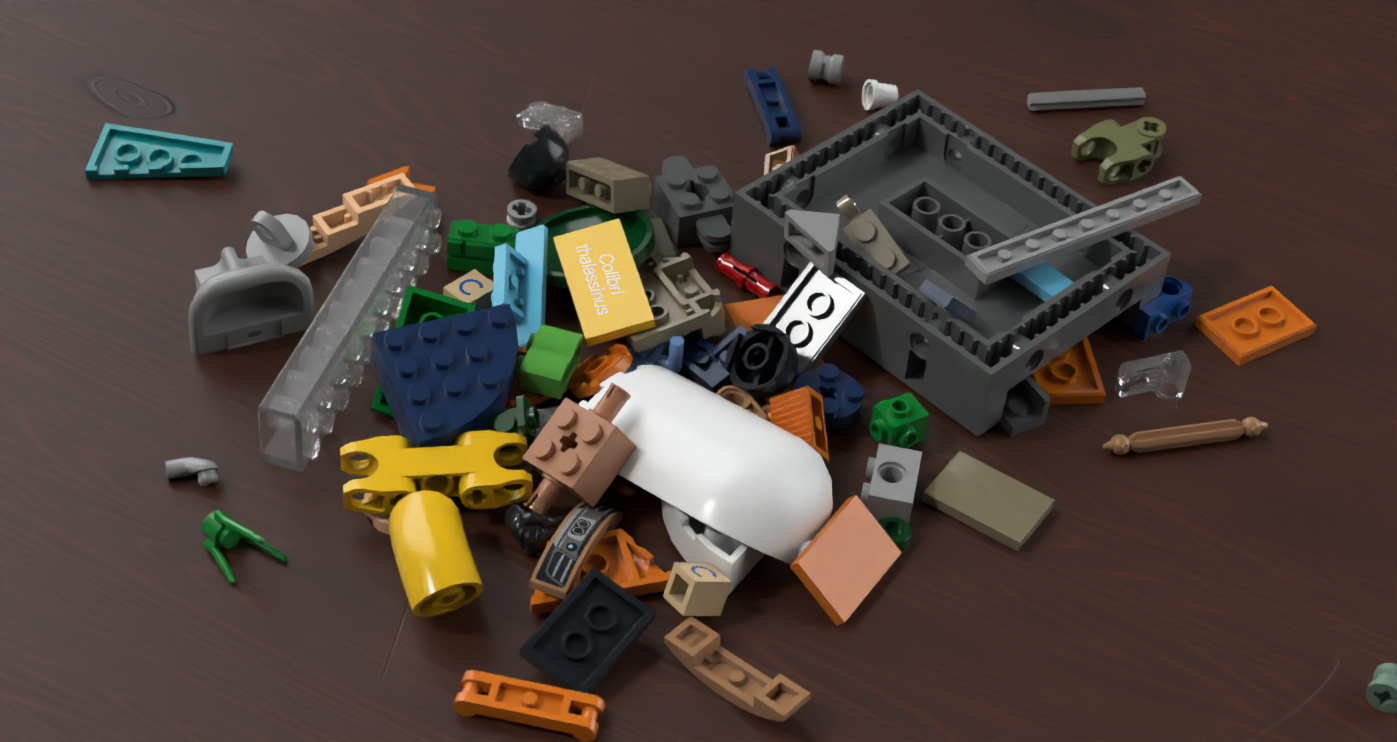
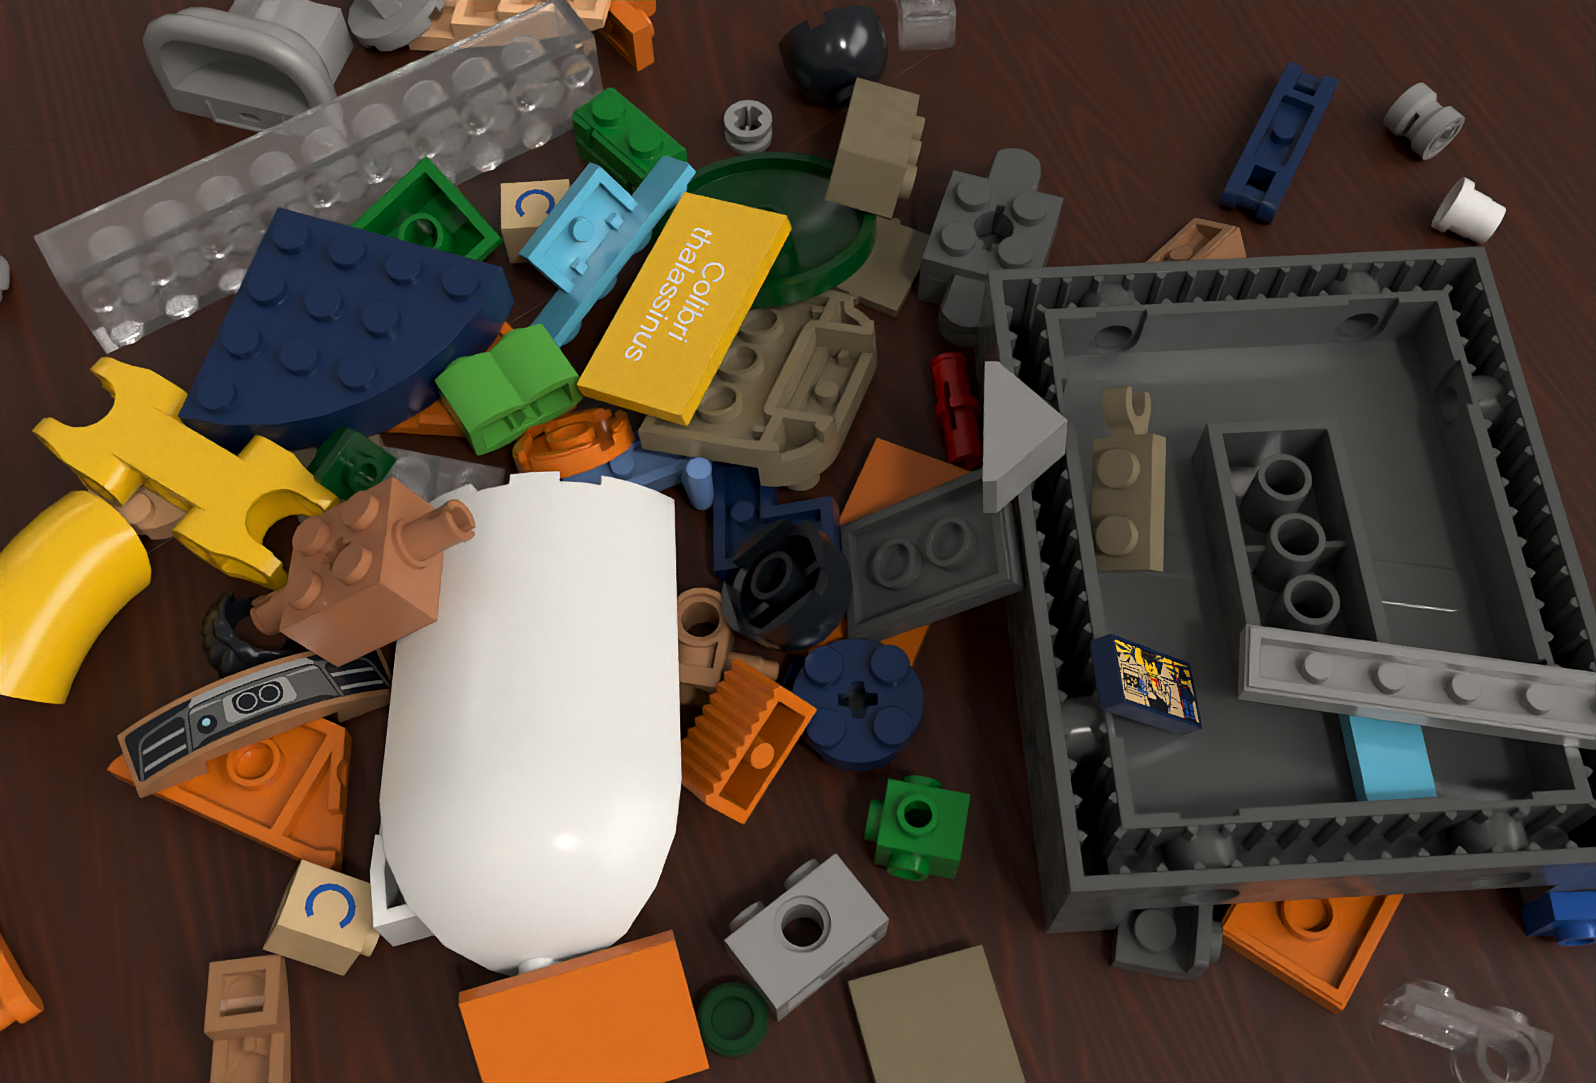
camera: 45 degrees right, 20 degrees up
black plate [519,567,656,694] -> none

